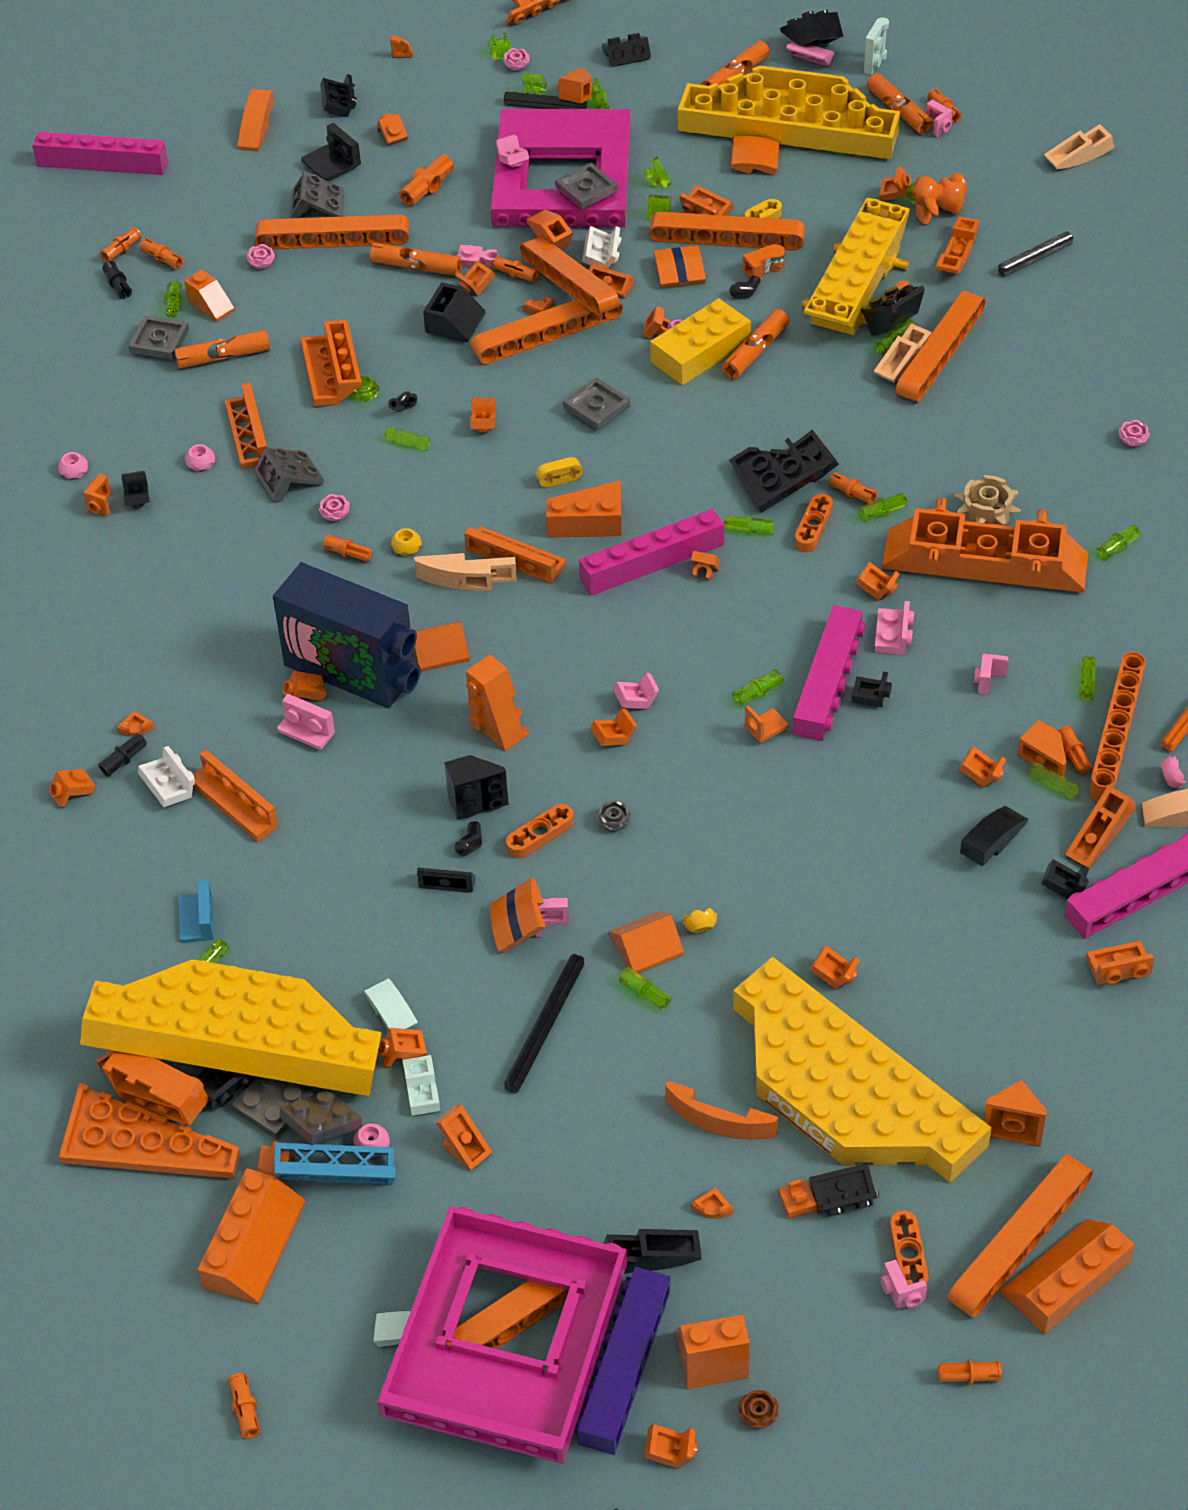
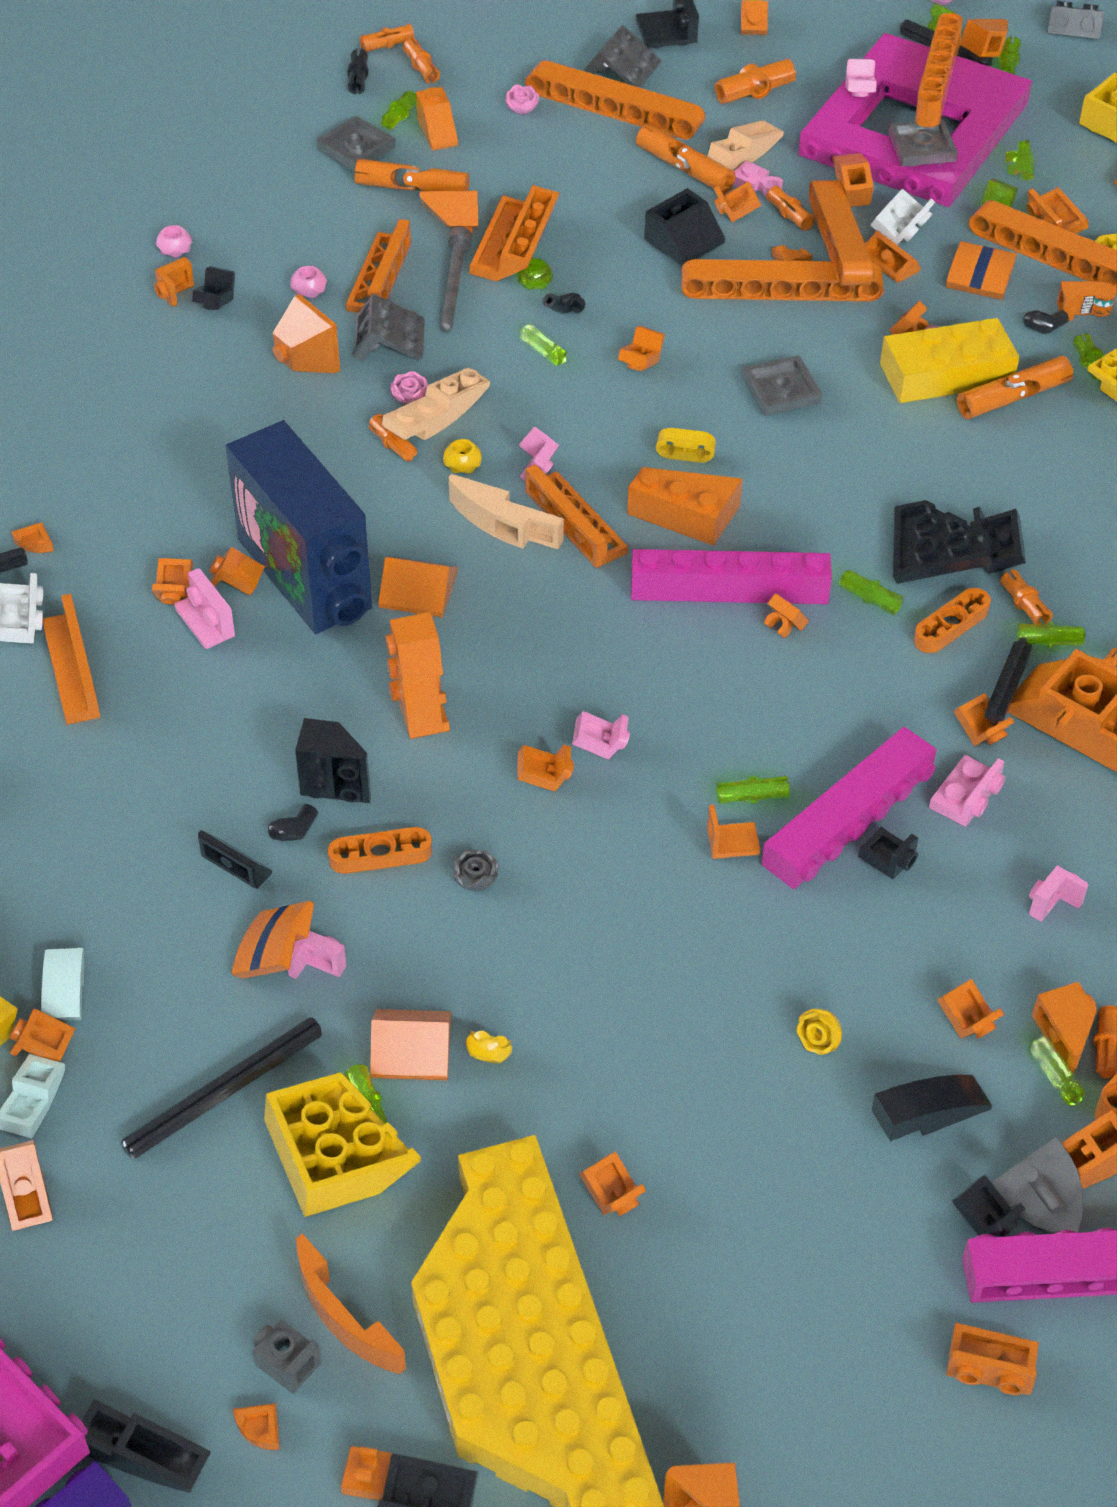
camera: 25 degrees right, 0 degrees up
none -> orange bracket [152,558,193,605]
none -> dark grey brick [252,1320,321,1394]
none -> yellow wedge [264,1072,421,1217]
none -> orange slope [273,294,340,373]
none -> light nougat slope [382,368,490,440]
none -> orange slope [420,191,478,234]
none -> flat silver piece [441,227,472,332]
none -> bright pink bracket [519,427,559,481]
none -> light nougat slope [708,120,784,171]
none -> yellow plate [797,1008,842,1055]
none -> orange beam [915,13,963,127]
none -> black axle [984,637,1033,725]
none -> flat silver shield [991,1137,1084,1233]
none -> clear neon green axle [1073,333,1104,382]

